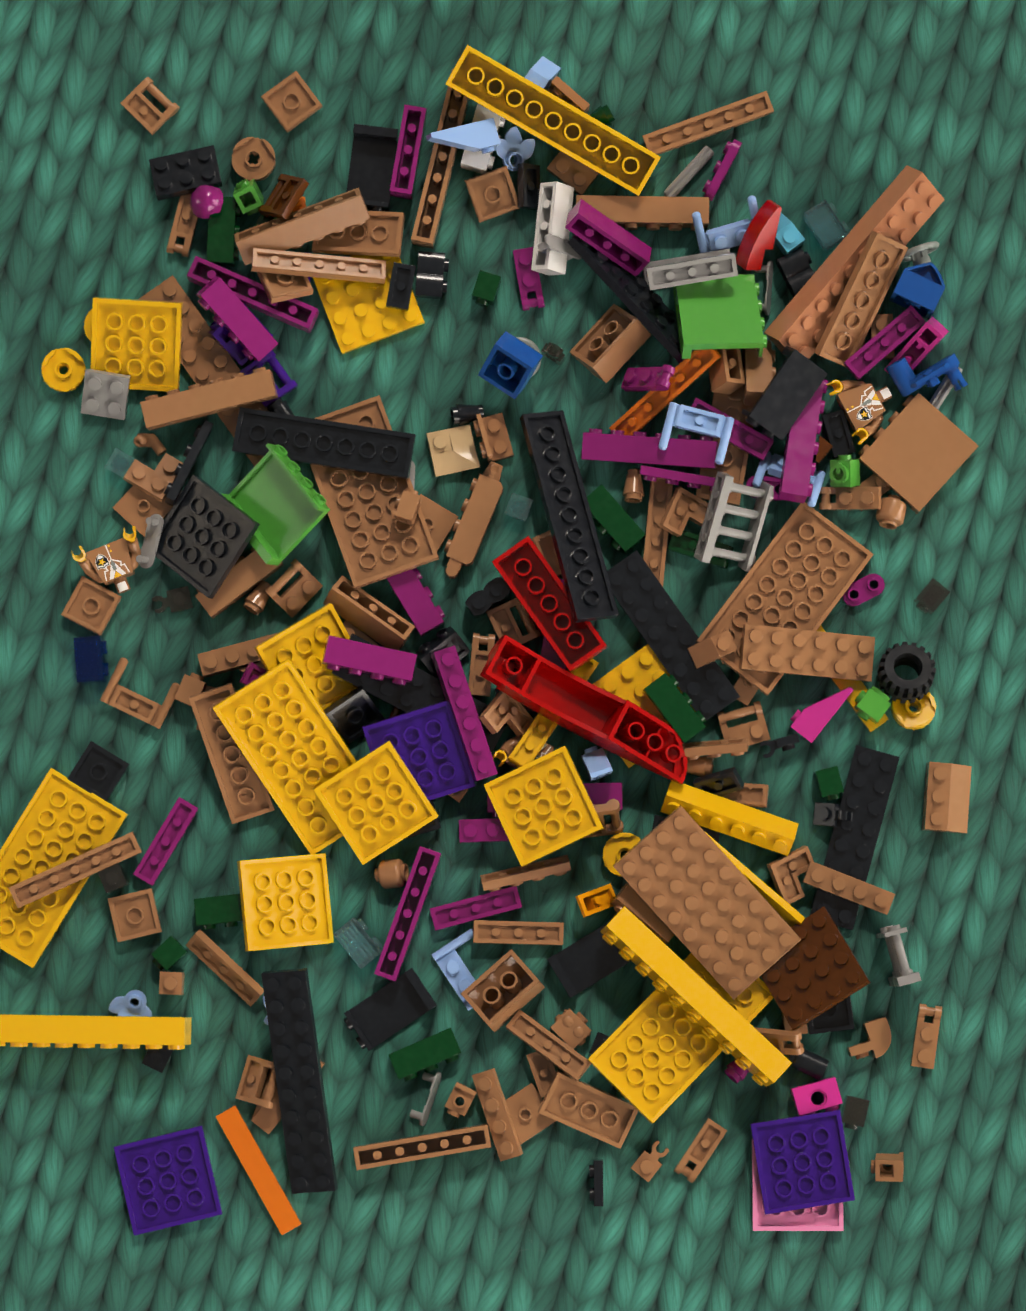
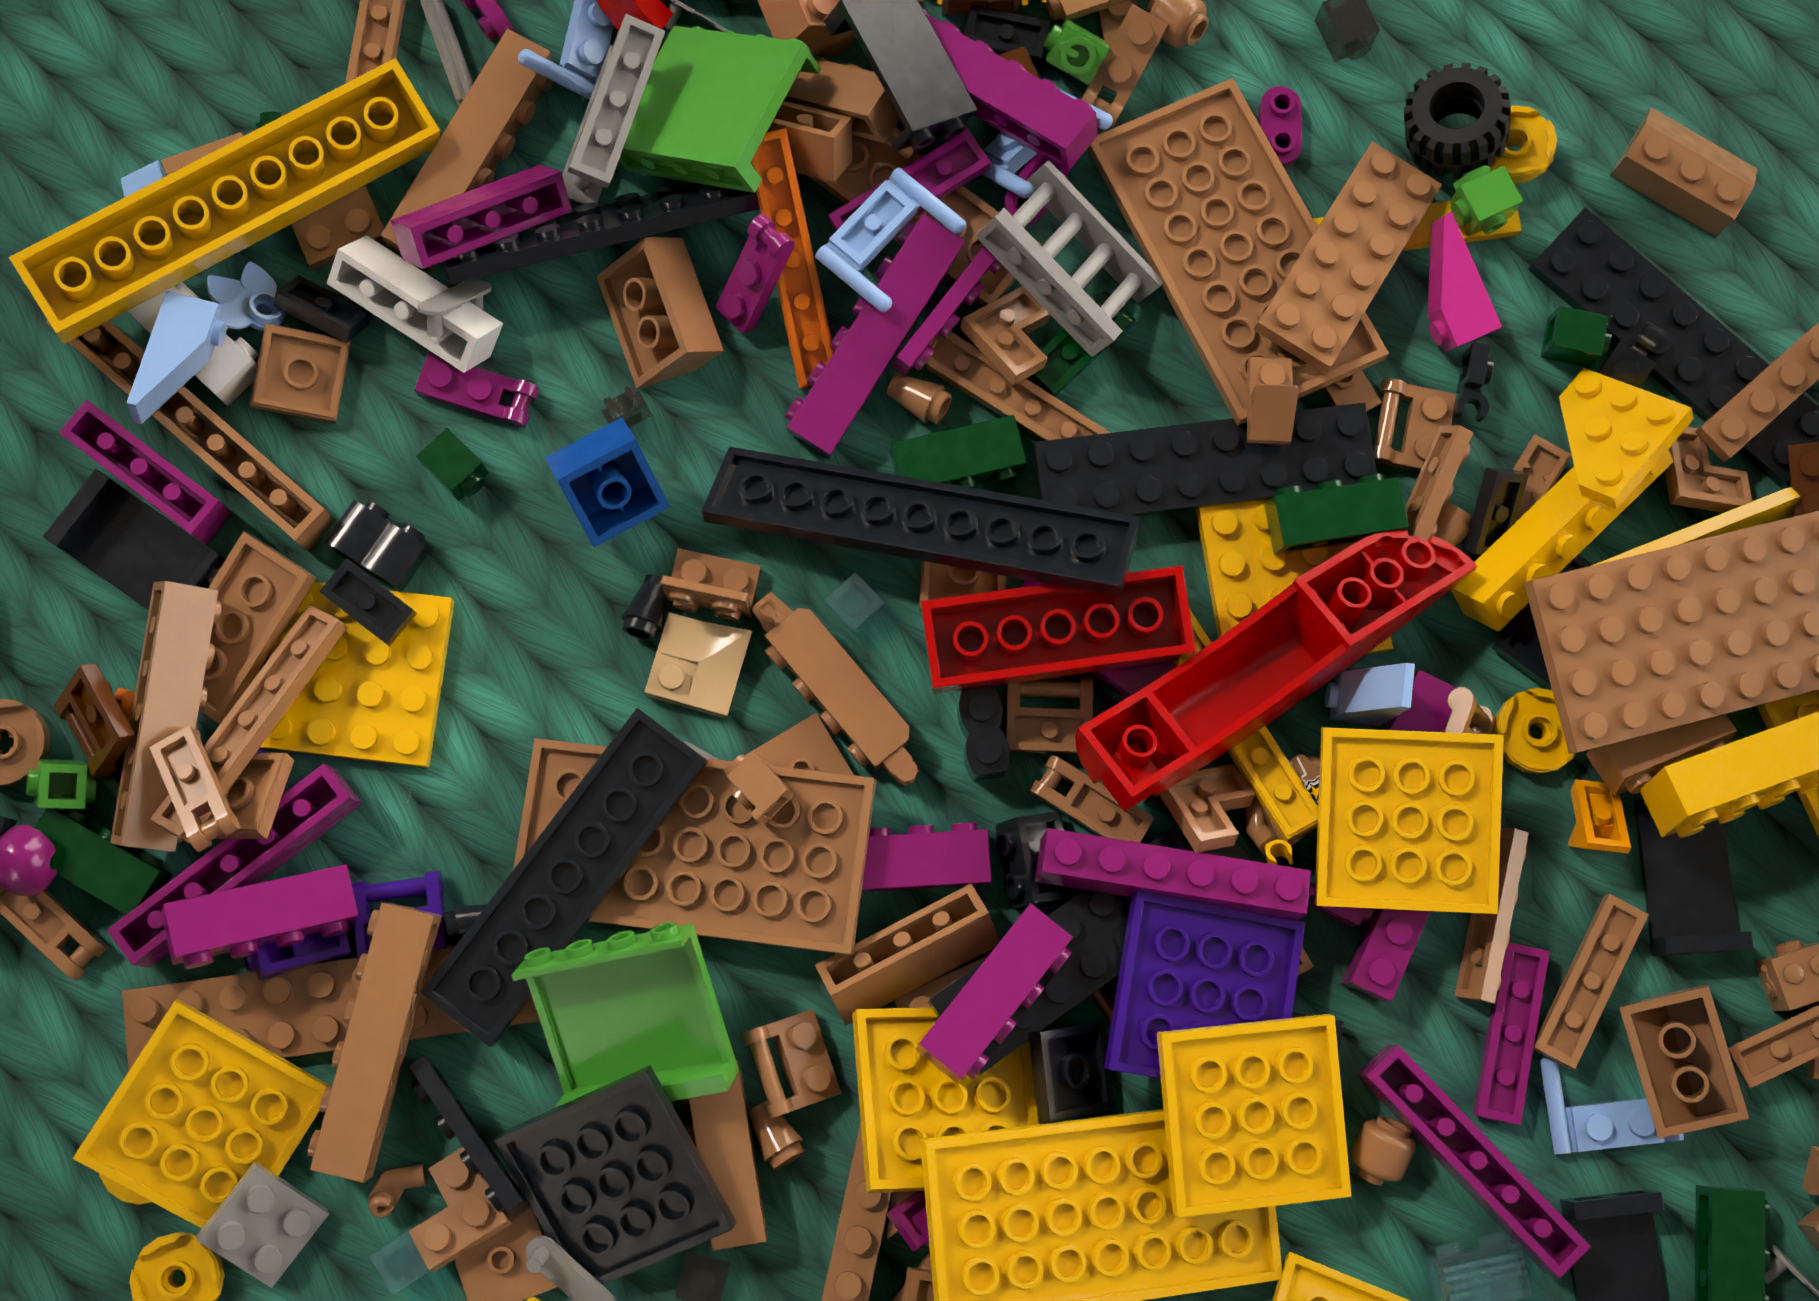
camera: 70 degrees left, 5 degrees down
none -> plate [149,725,240,852]
none -> yellow plate [1559,368,1694,509]

